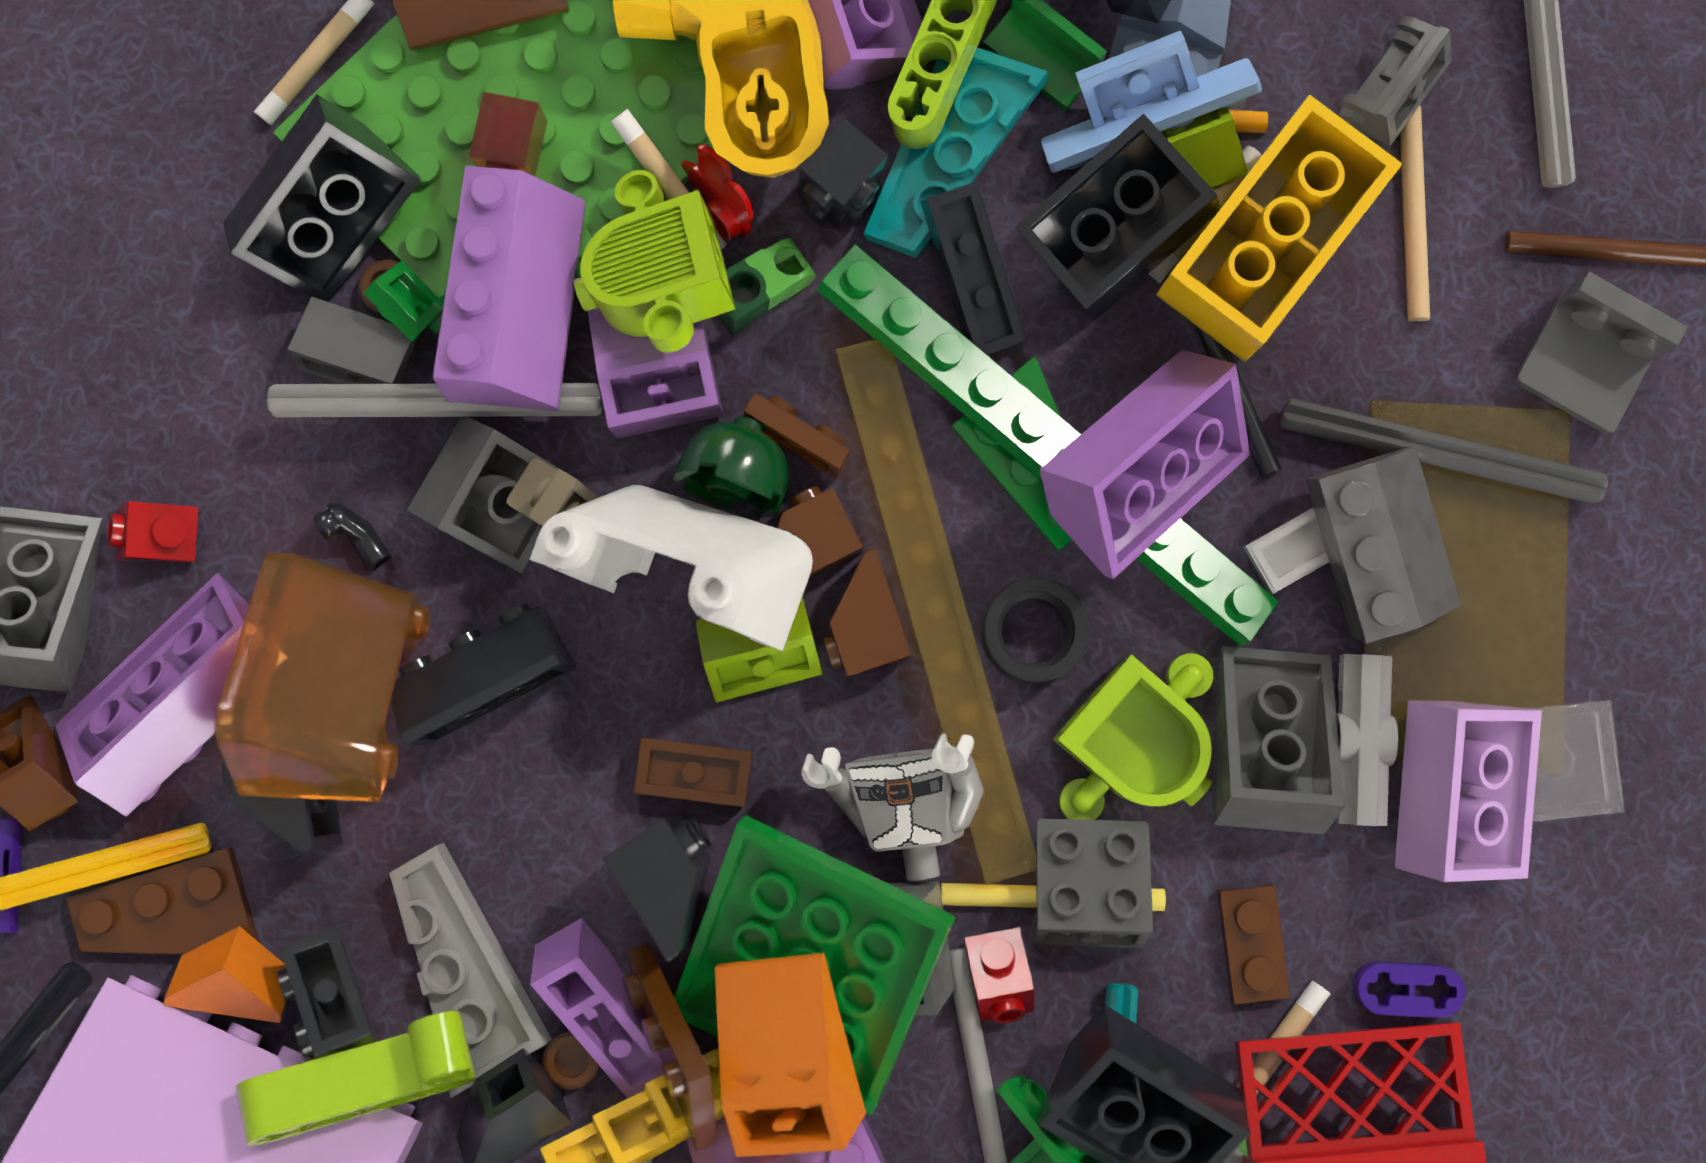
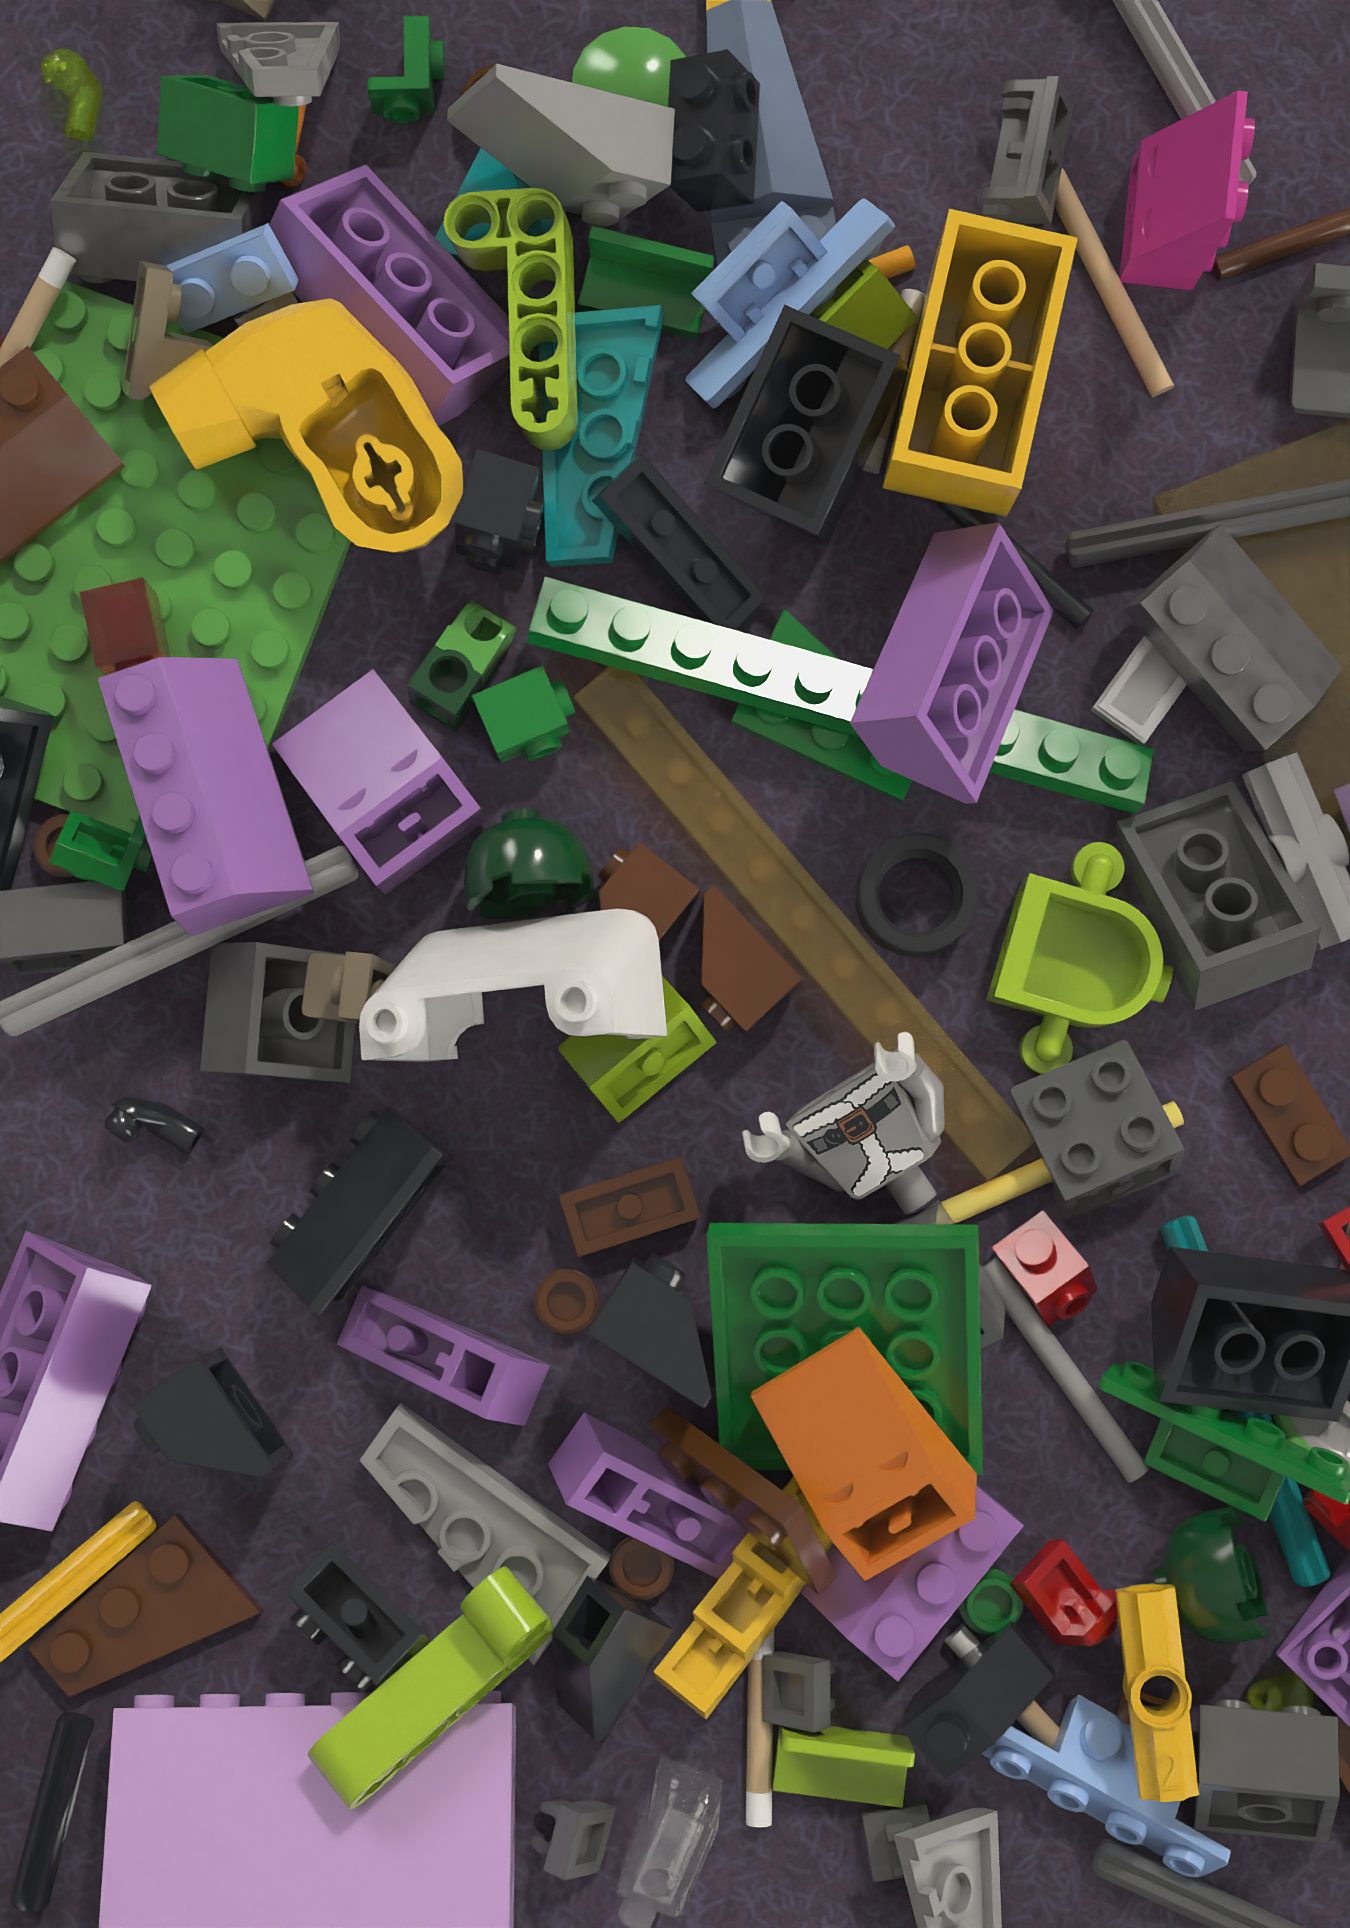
camera: 30 degrees left, 0 degrees up
orange slope [164,926,287,1023] -> none
clear orange windscreen [216,552,430,802] -> none
lime piece [574,170,735,353] -> none
tan bar [610,108,727,250] -> none
red plate [681,144,753,242] -> none
reddish brown plate [743,393,850,480] -> none
none -> medium lavender slope [337,1285,550,1426]
none -> green brick [472,666,575,763]
none -> reddish brown tile [534,1268,599,1334]
none -> dark pink slope [1119,91,1255,290]

